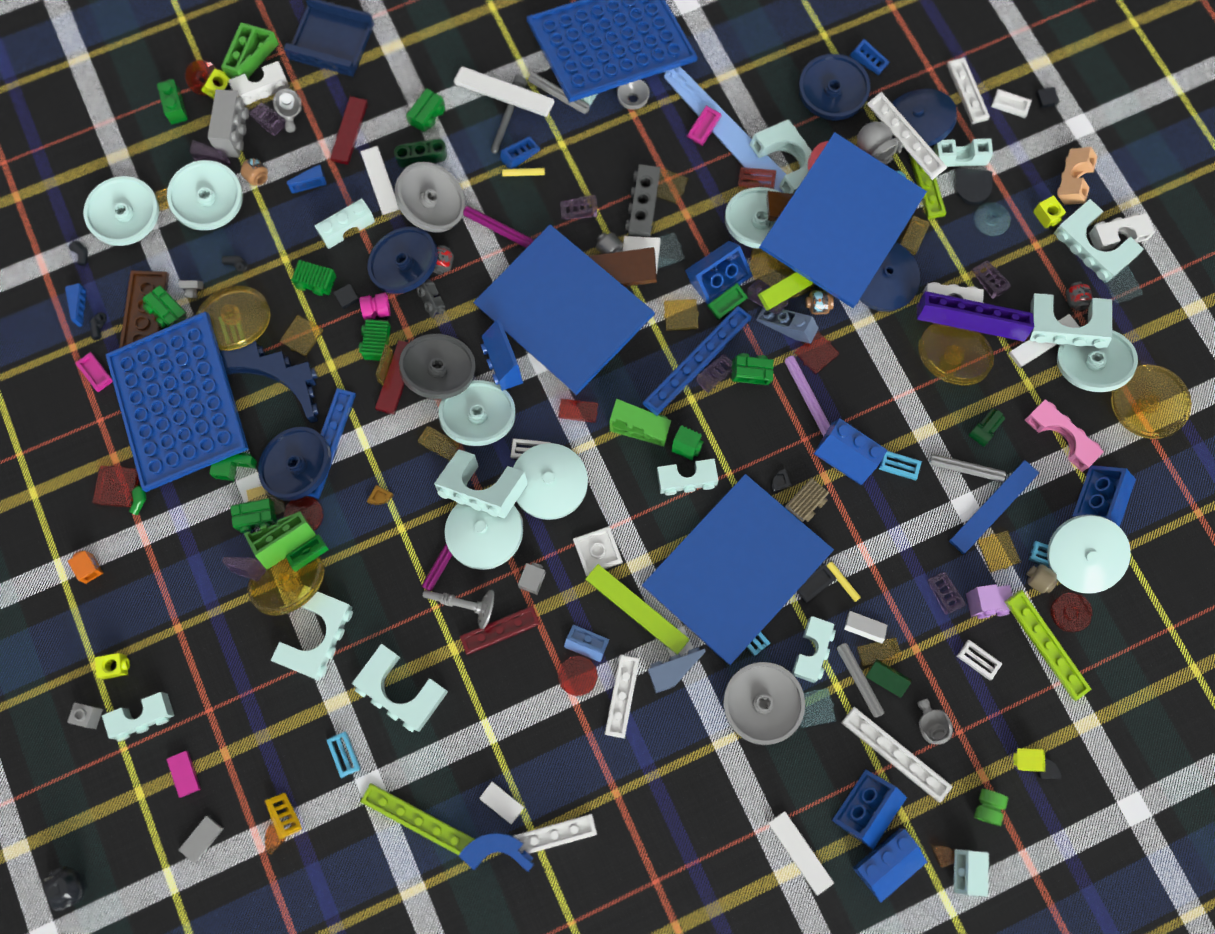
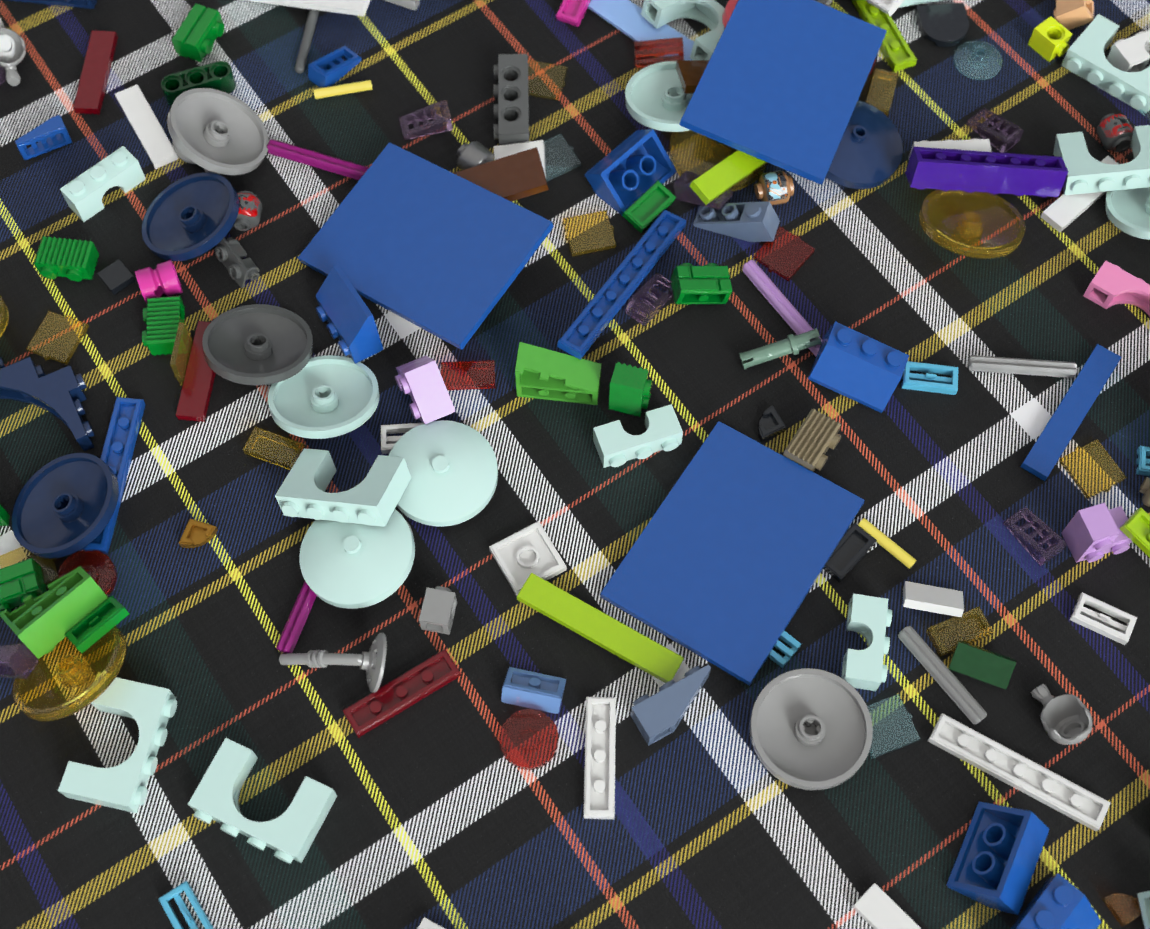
camera: 10 degrees left, 10 degrees down
dark green piece [968,408,1005,447] -> none
none -> brick [395,355,455,424]
none -> sand green pin [739,328,822,369]

